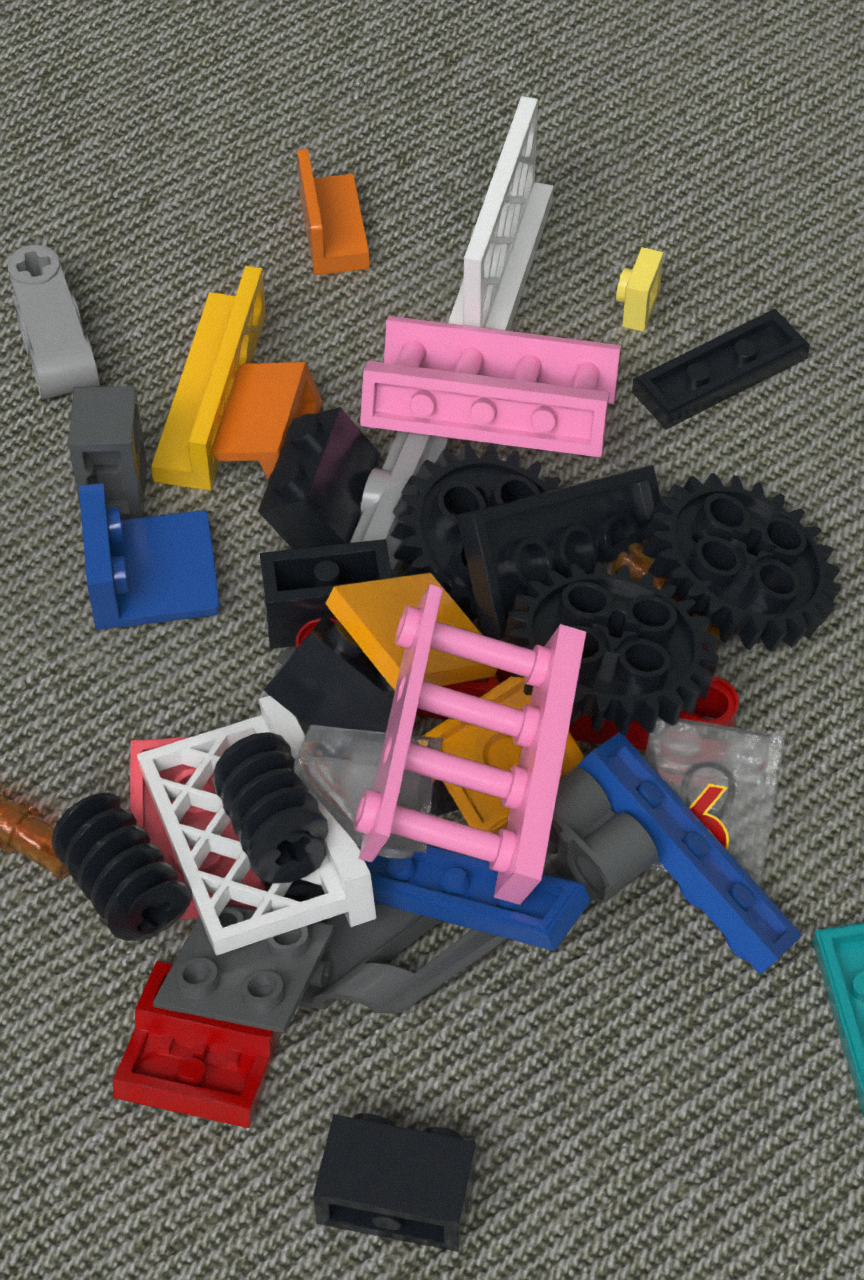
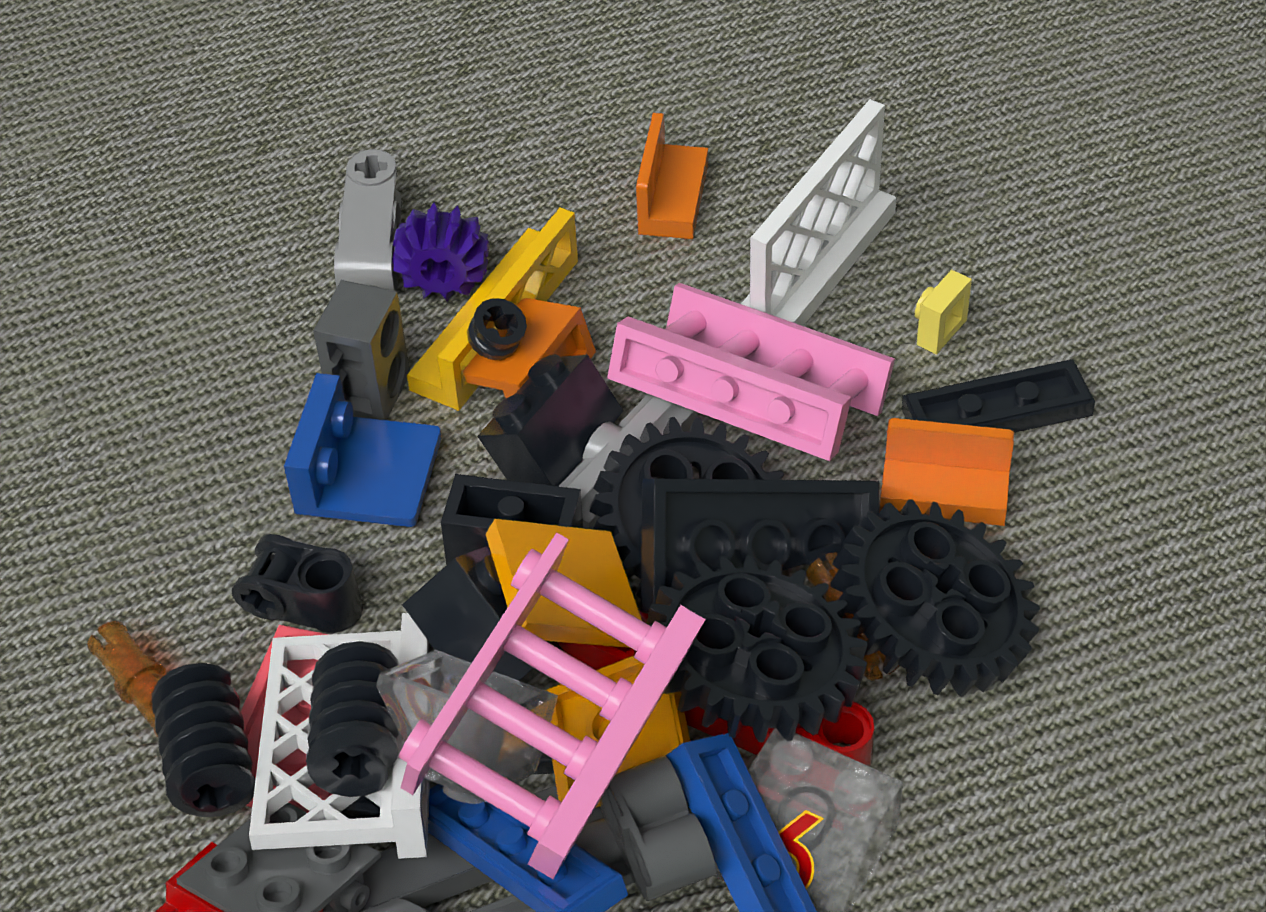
camera: 20 degrees right, 5 degrees down
none -> black piece [232,534,363,633]
none -> dark purple gear [392,202,490,302]
none -> black bush [467,298,527,360]
none -> orange panel [879,418,1014,526]

